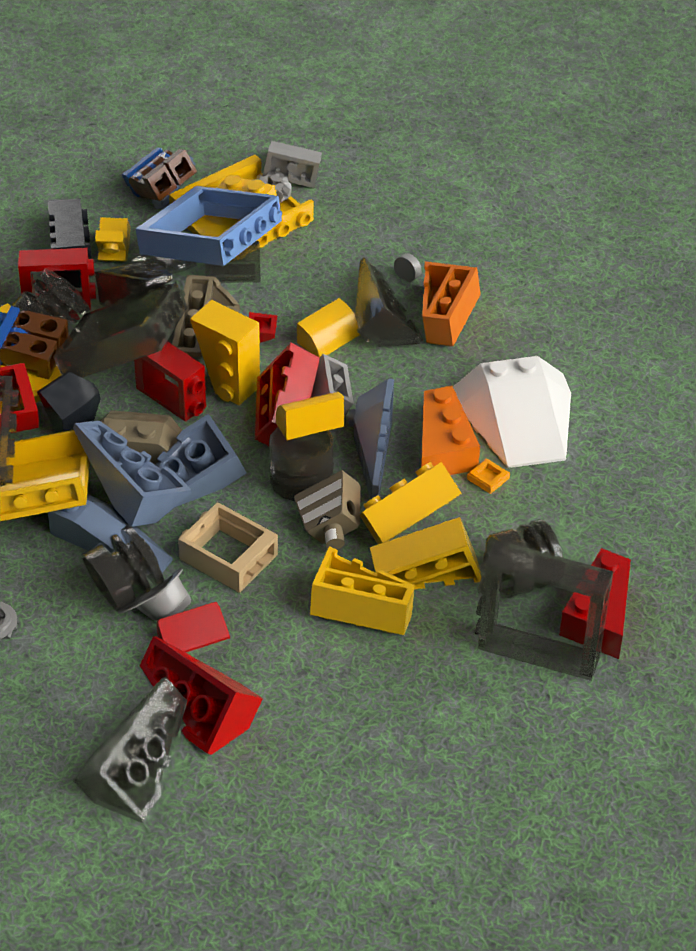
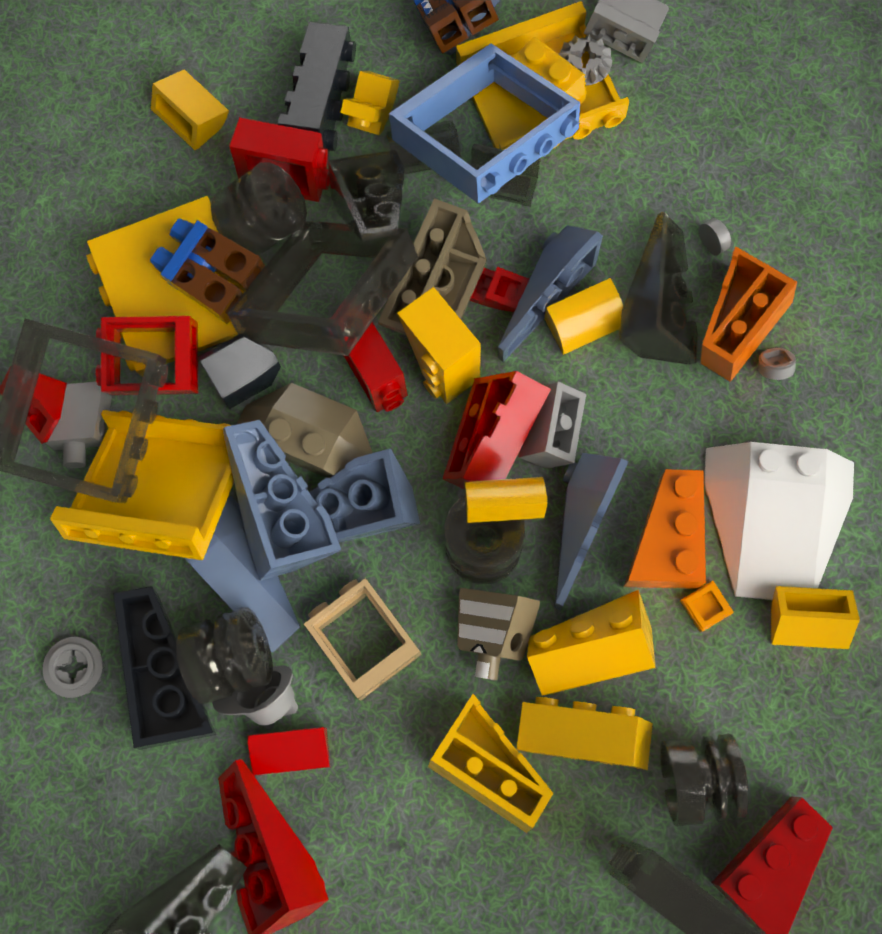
camera: 25 degrees right, 30 degrees up
none -> black wedge [113,586,217,750]
none -> sand blue wedge [498,225,603,362]
none -> light grey tile [758,348,796,380]
none -> yellow brick [771,586,860,649]

